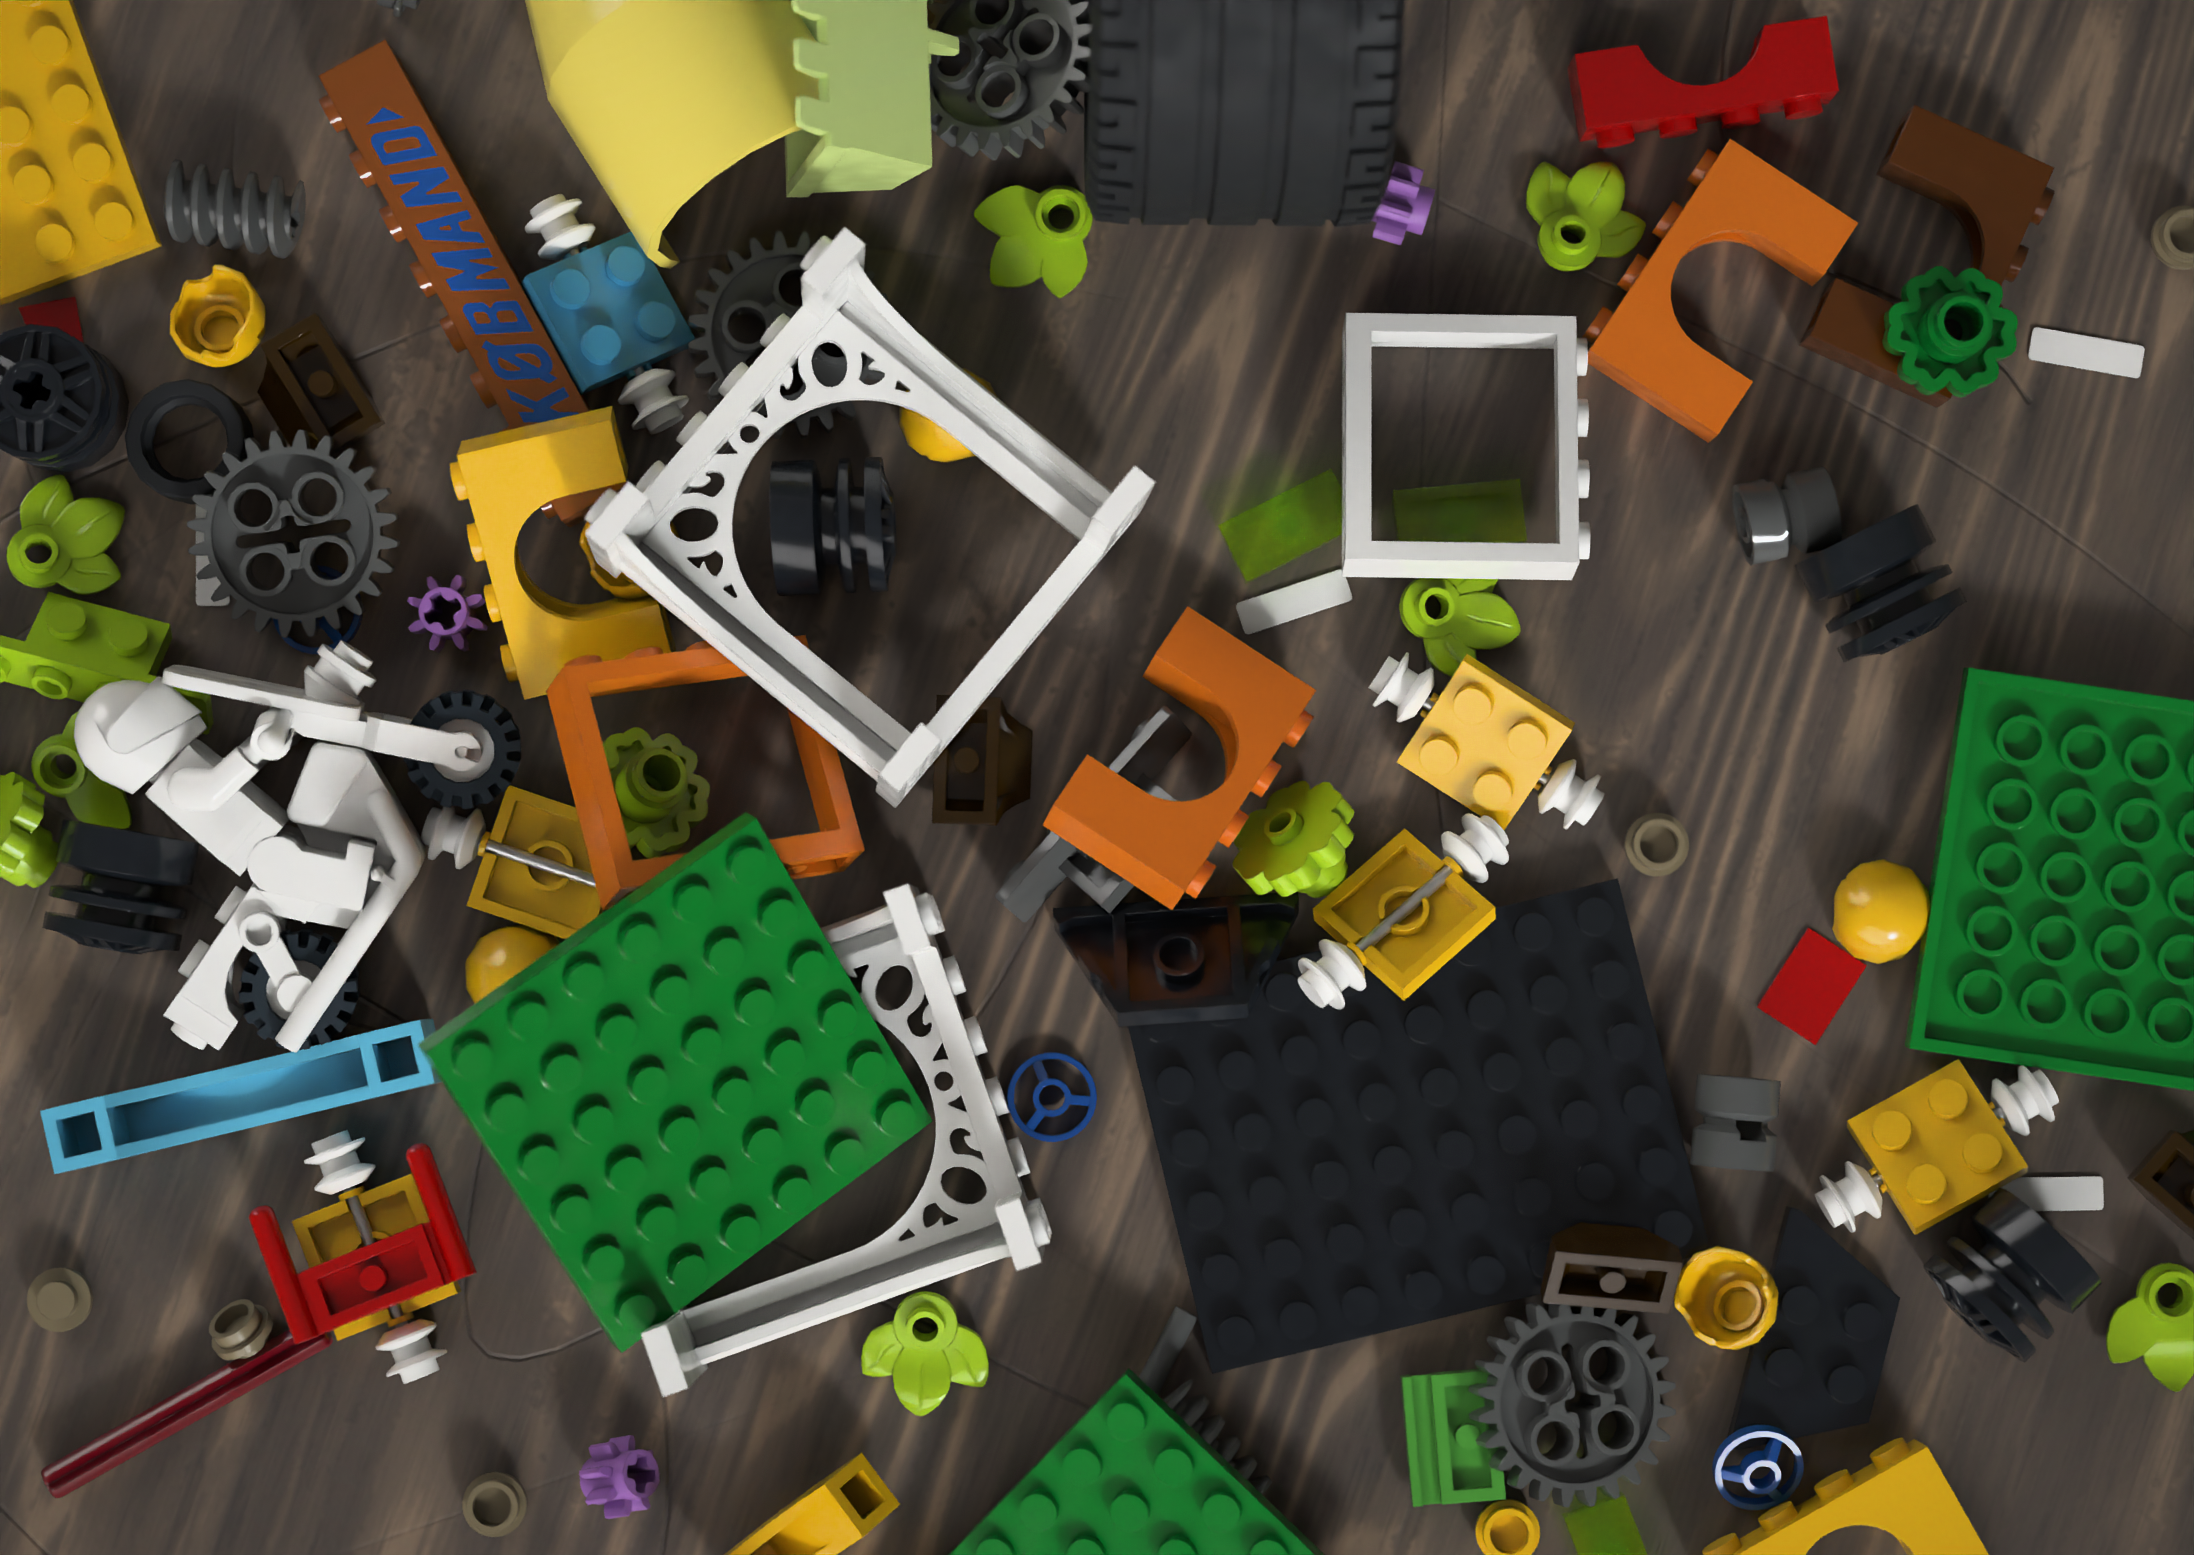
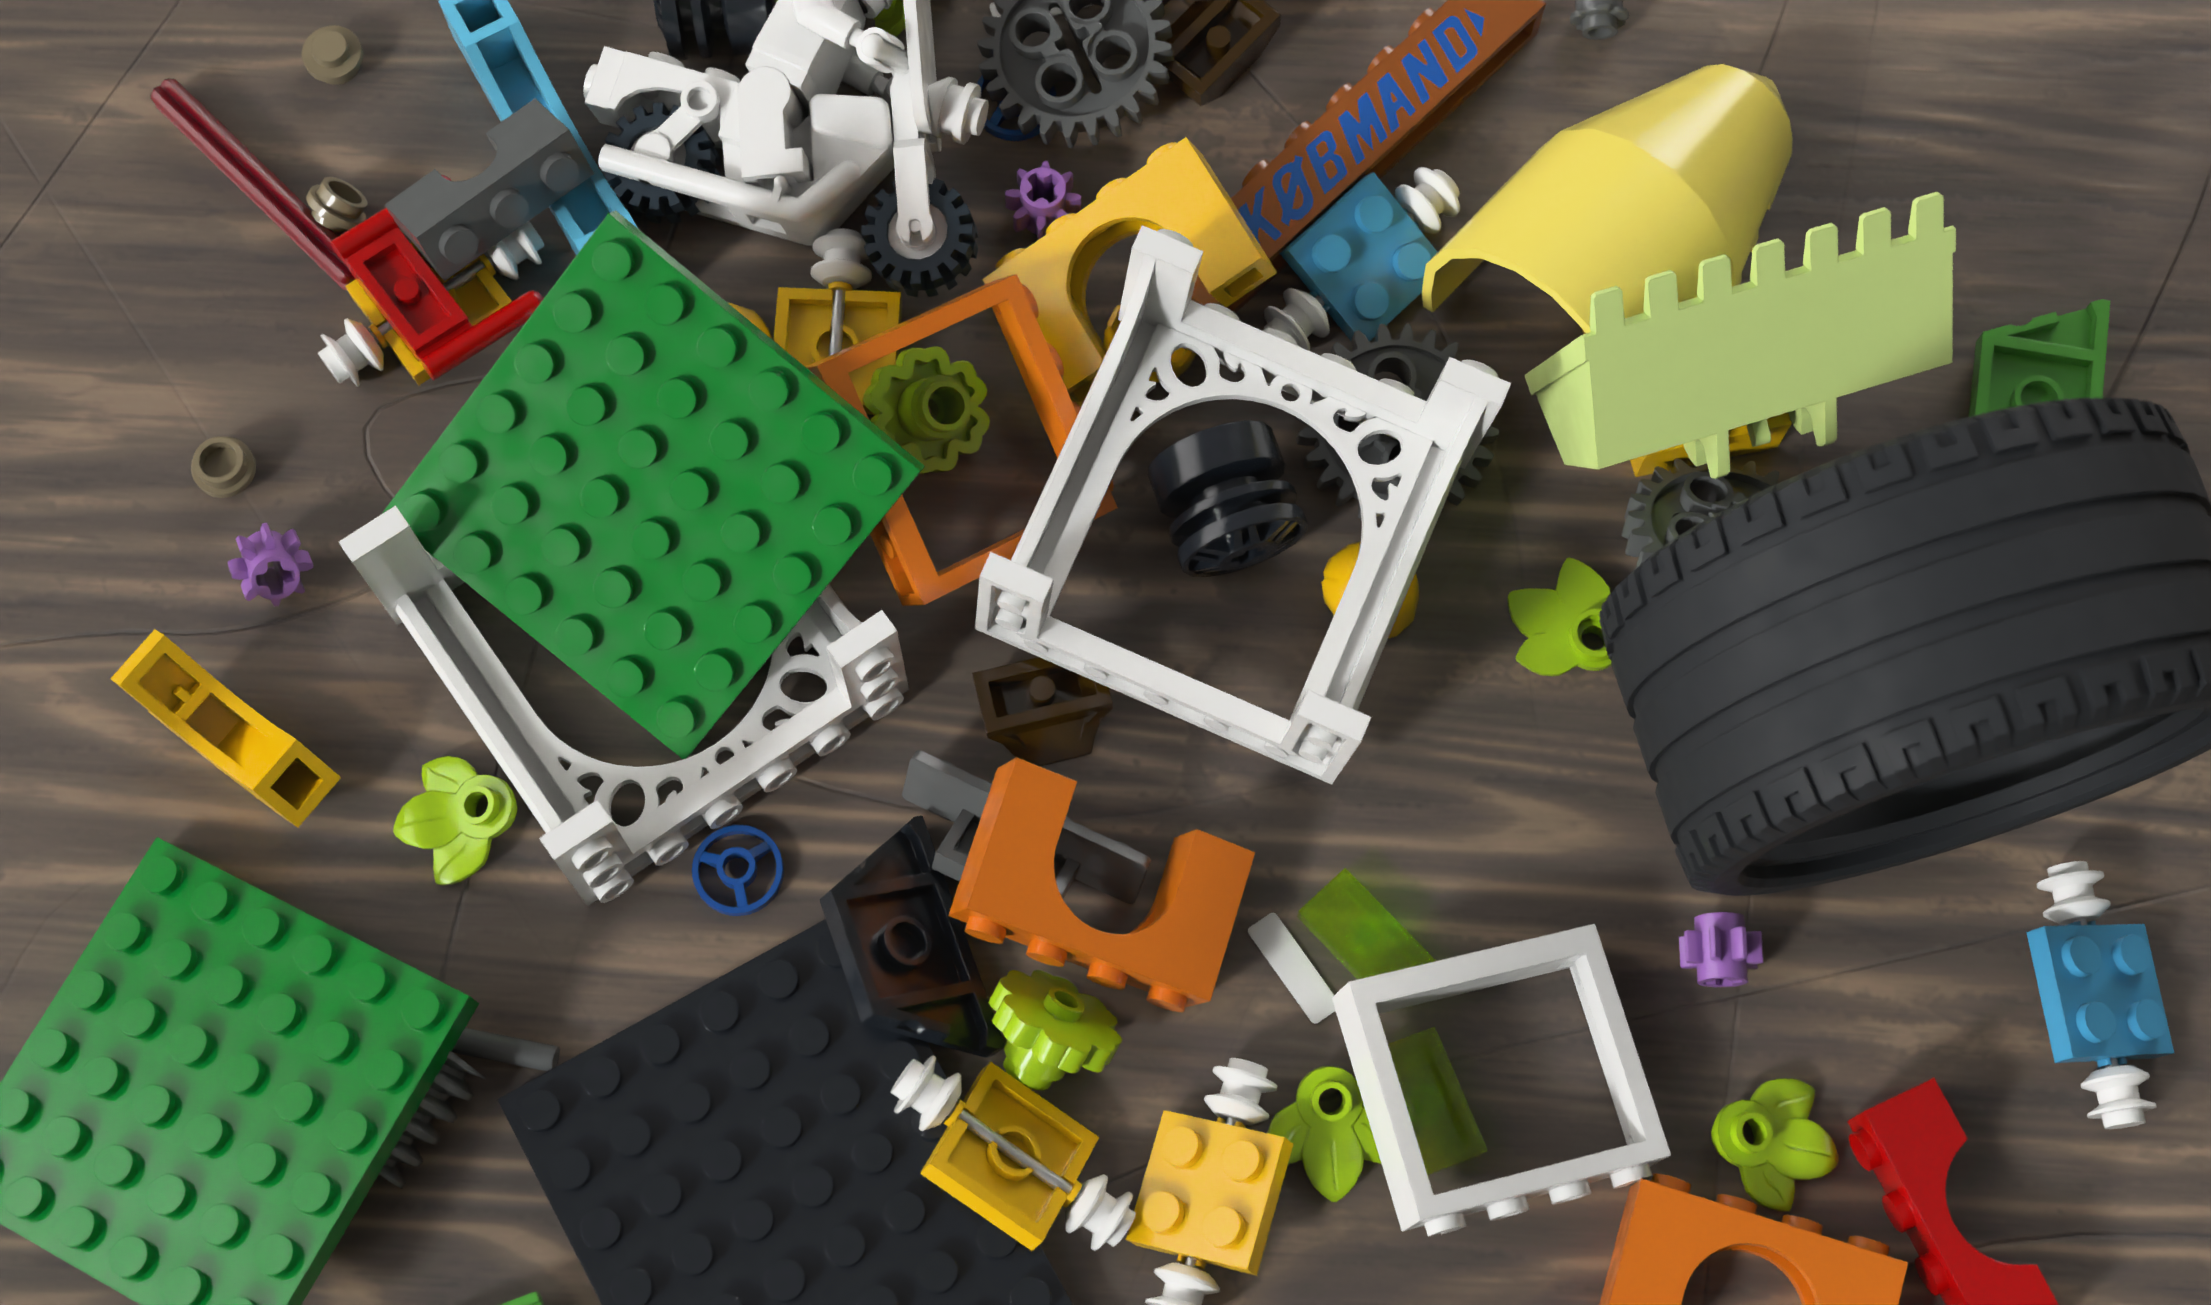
camera: 70 degrees right, 15 degrees down
none -> dark grey arch [384,98,594,281]

